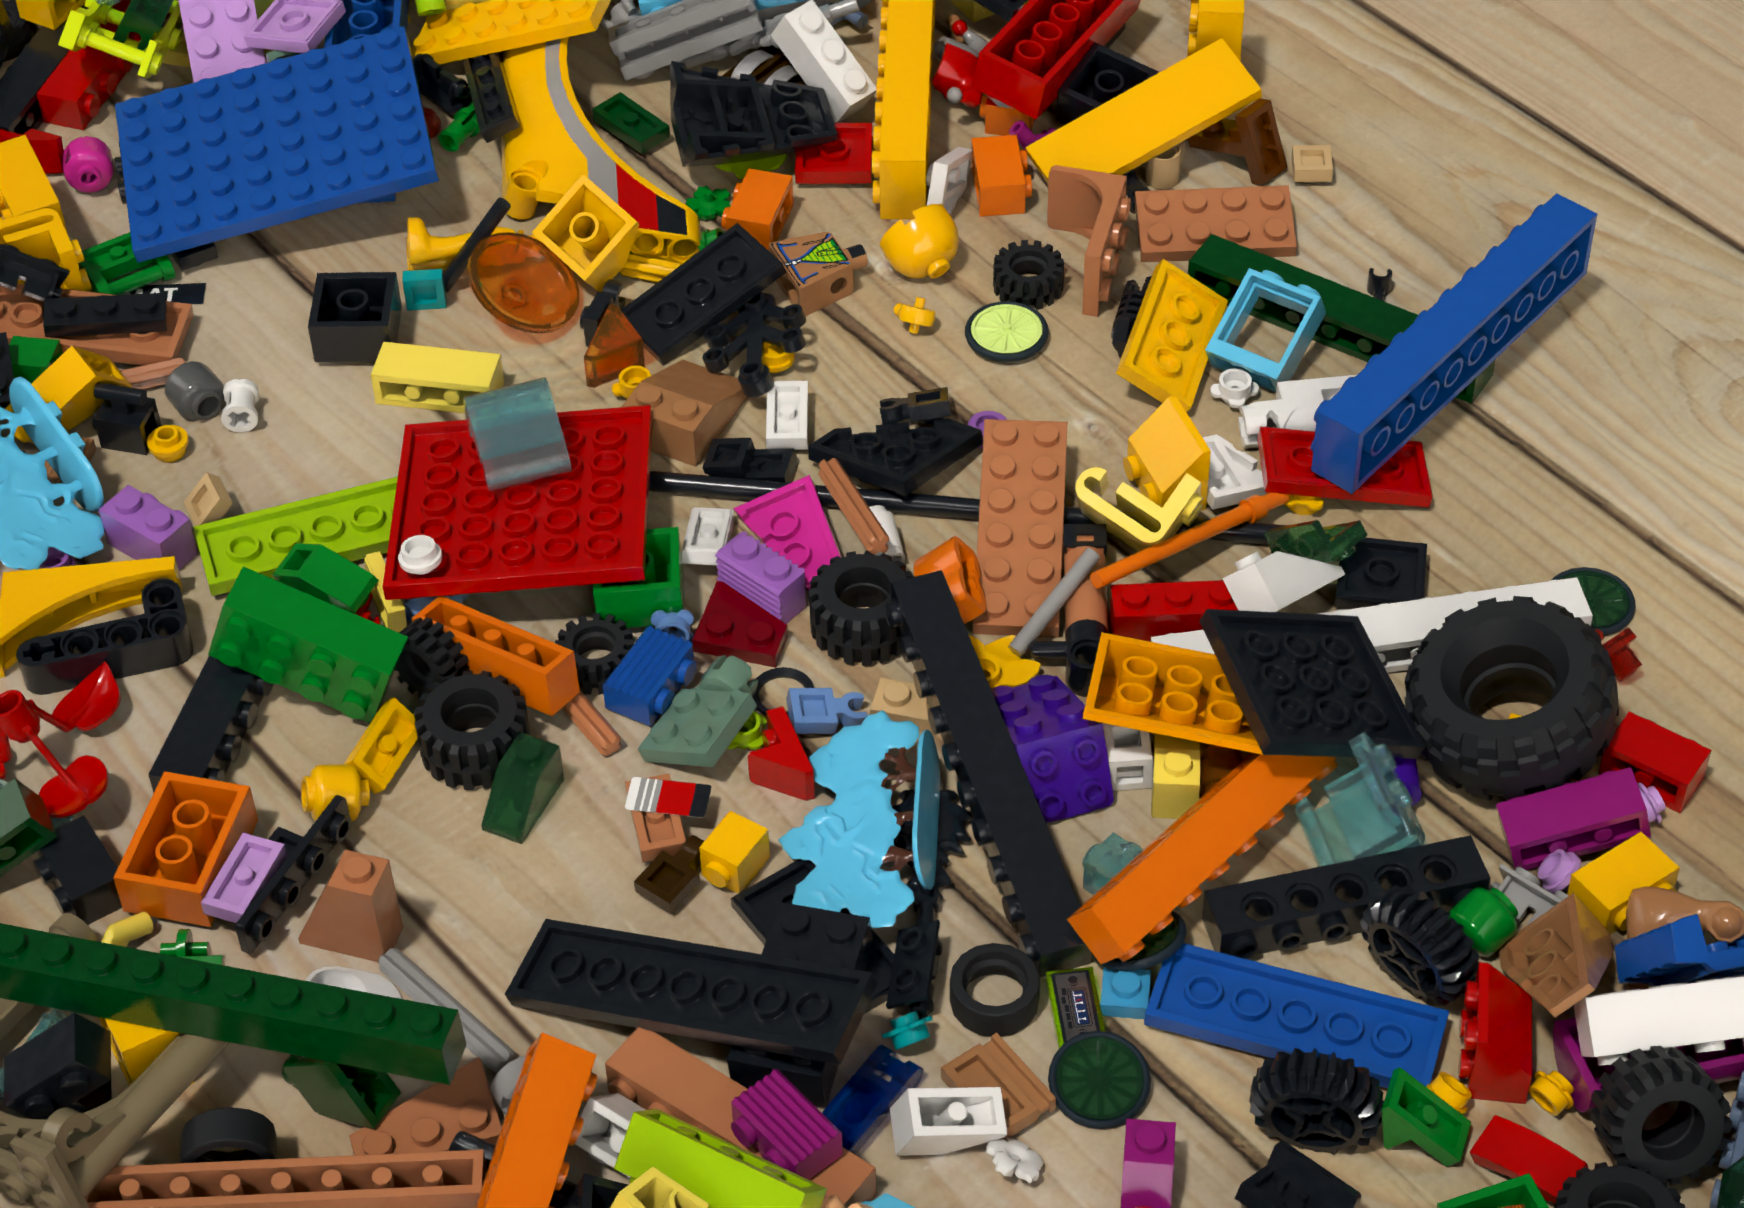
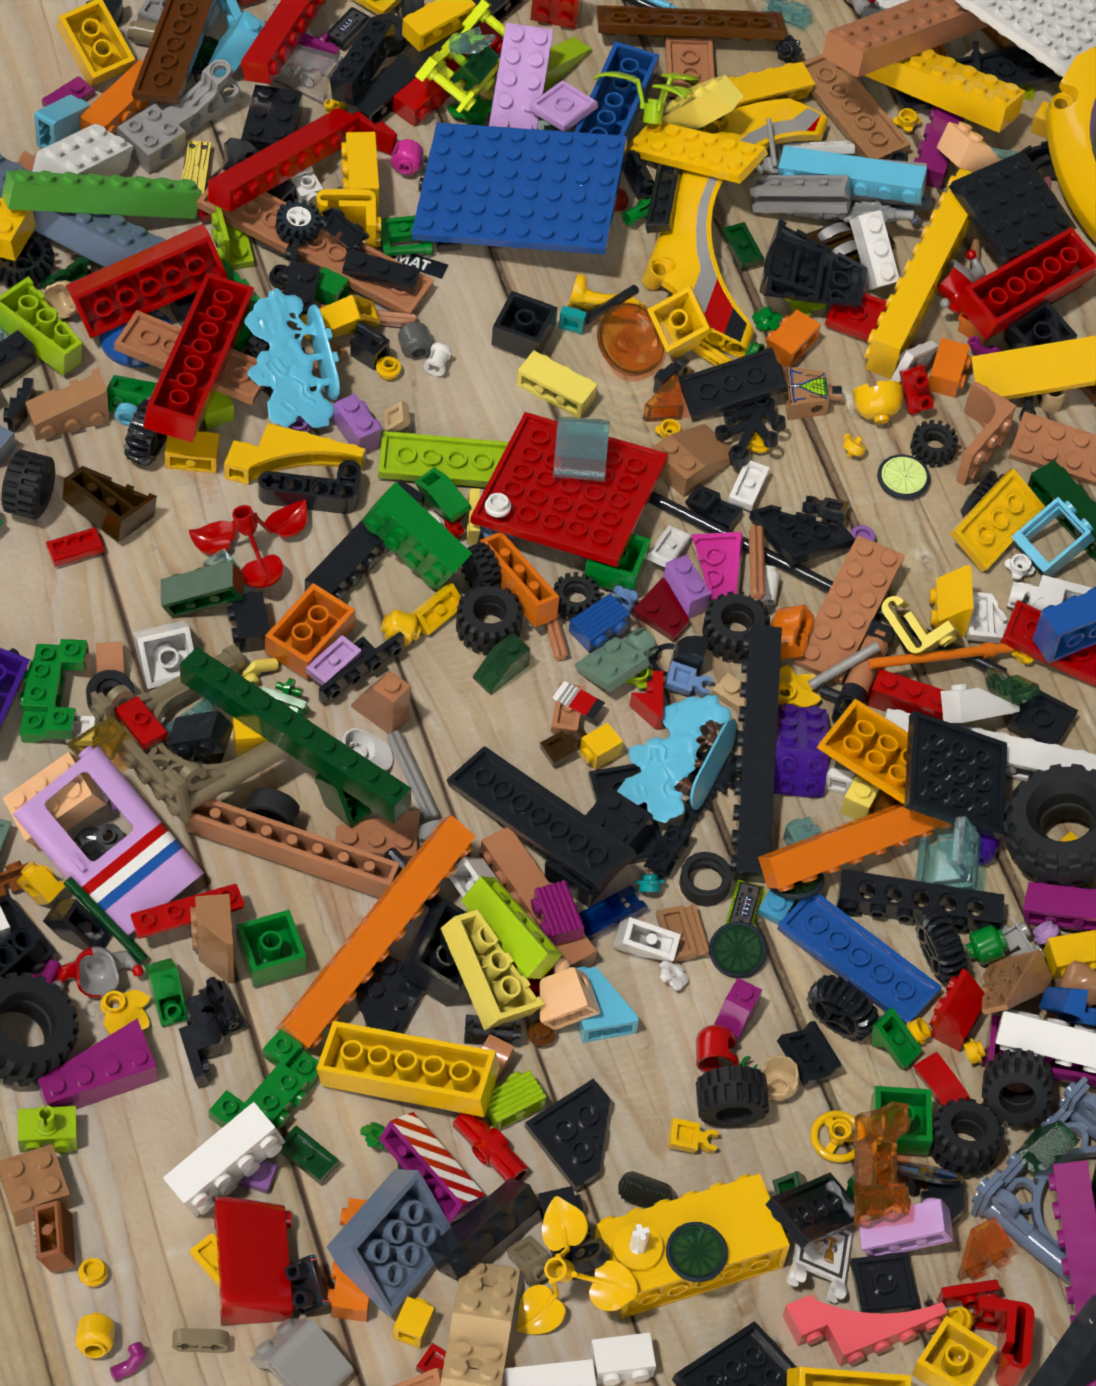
camera: 15 degrees right, 10 degrees up
none -> green plate [448,96,493,126]
none -> black brick [670,636,709,674]
none -> red hips [899,364,934,415]

